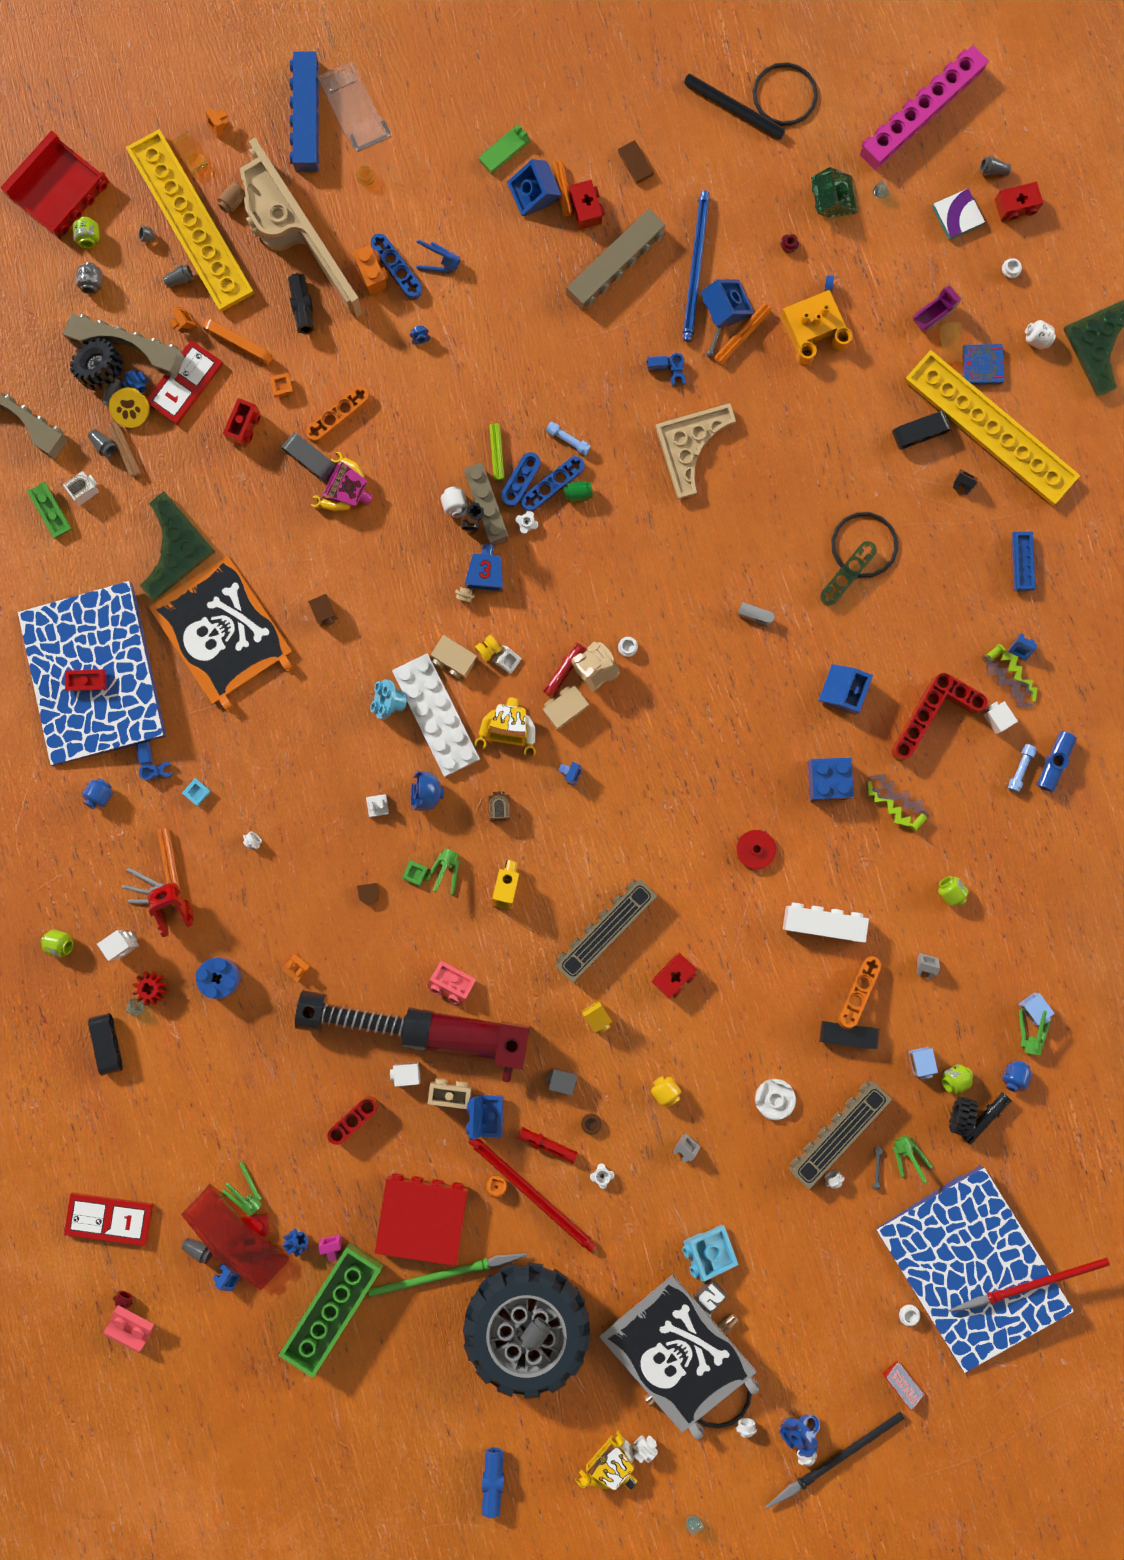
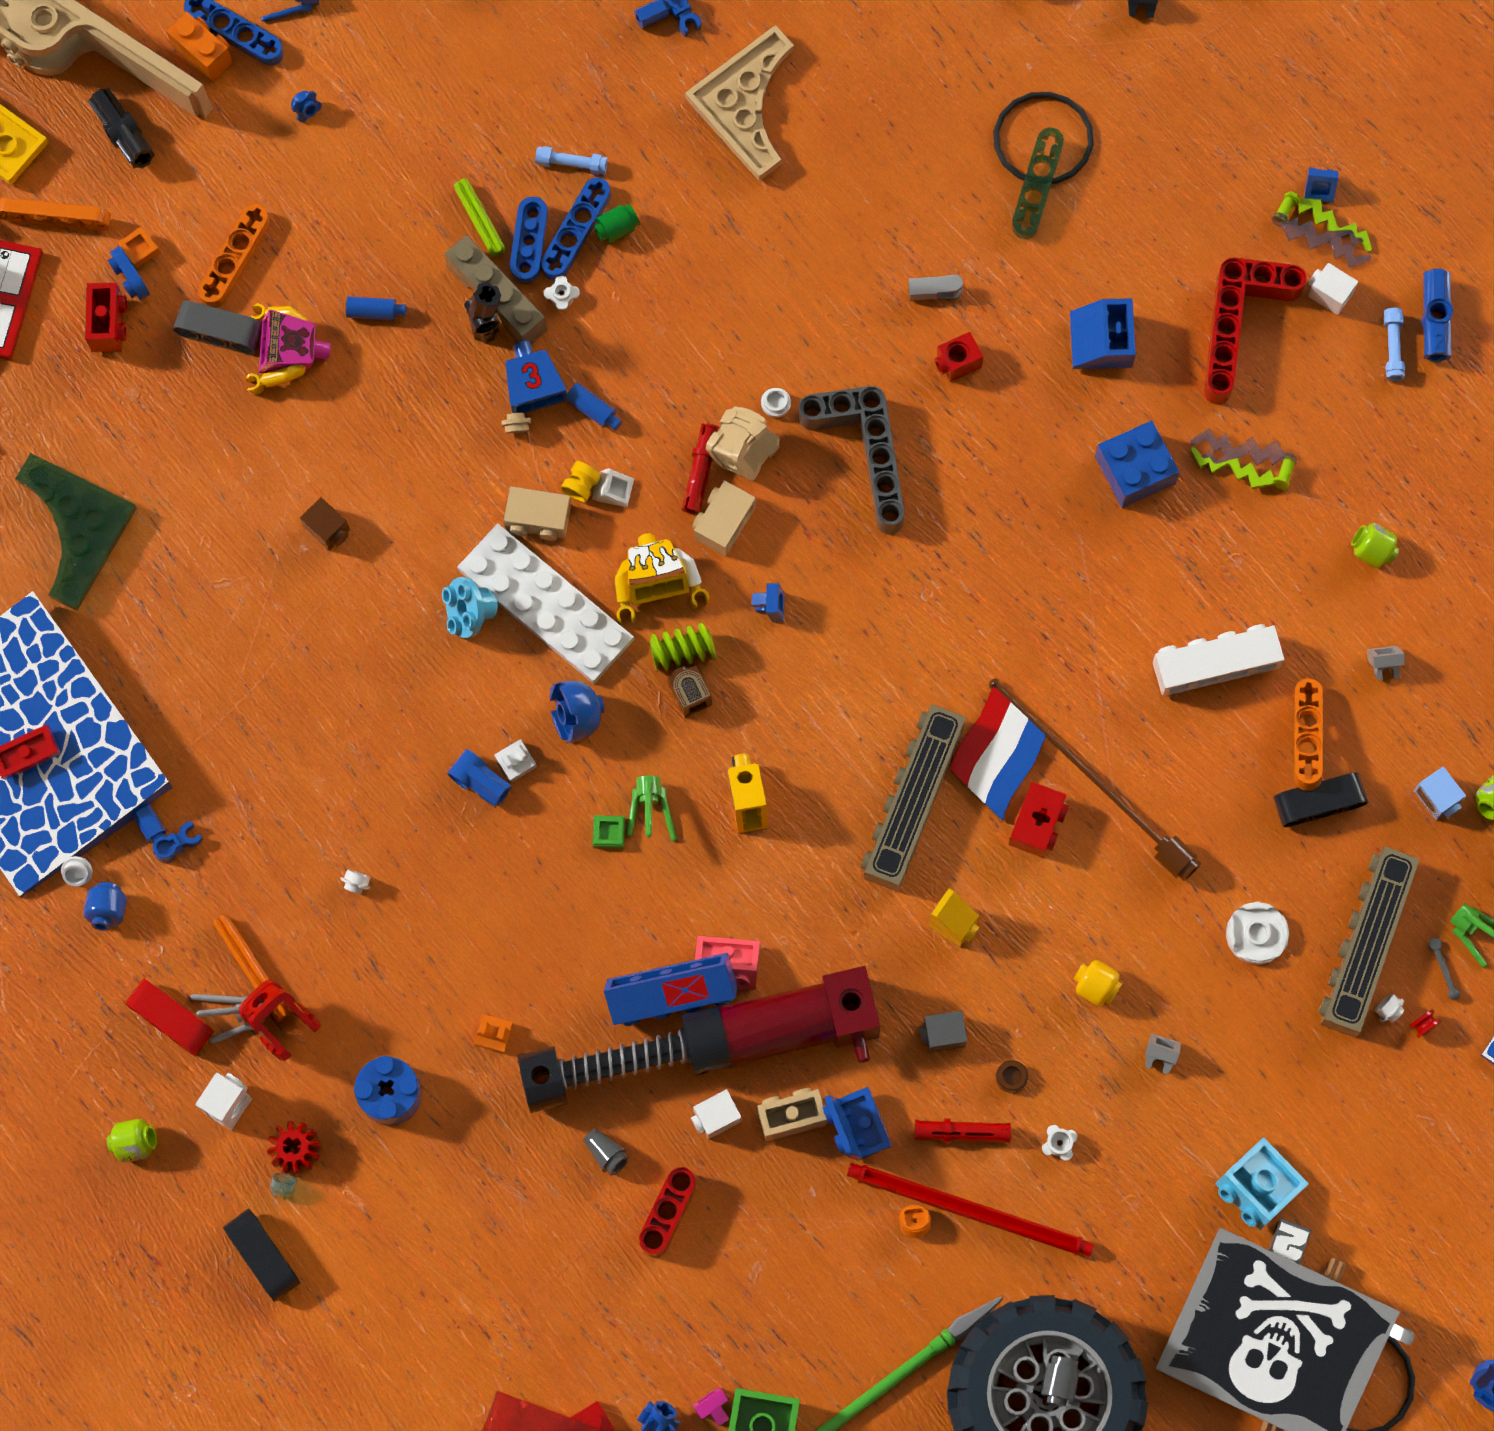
camera: 15 degrees left, 10 degrees down
flag [148,555,293,711] -> none
medium azure tile [182,778,212,806] -> none
bright green plant [222,1162,262,1216] -> none
reddish brown tile [357,883,379,904] -> none
red panel [374,1173,468,1266] -> none
white head [441,487,469,518] -> none
red plate [736,830,776,869] -> none
white plate [736,1418,757,1438] -> none
blue plate [1012,532,1035,591] -> none
none -> white plate [61,856,93,887]
none -> blue plate [107,246,150,300]
none -> red beam [124,978,215,1056]
none -> blue cylinder [346,296,407,321]
none -> blue piece [447,749,512,808]
none -> blue cylinder [565,383,622,430]
none -> dark grey cone [583,1129,629,1176]
none -> blue brick [604,953,738,1026]
none -> lime piece [650,622,717,671]
none -> dark grey beam [799,386,904,534]
none -> red brick [934,332,983,382]
none -> flag [950,678,1201,881]
none -> red bush [1409,1009,1442,1038]

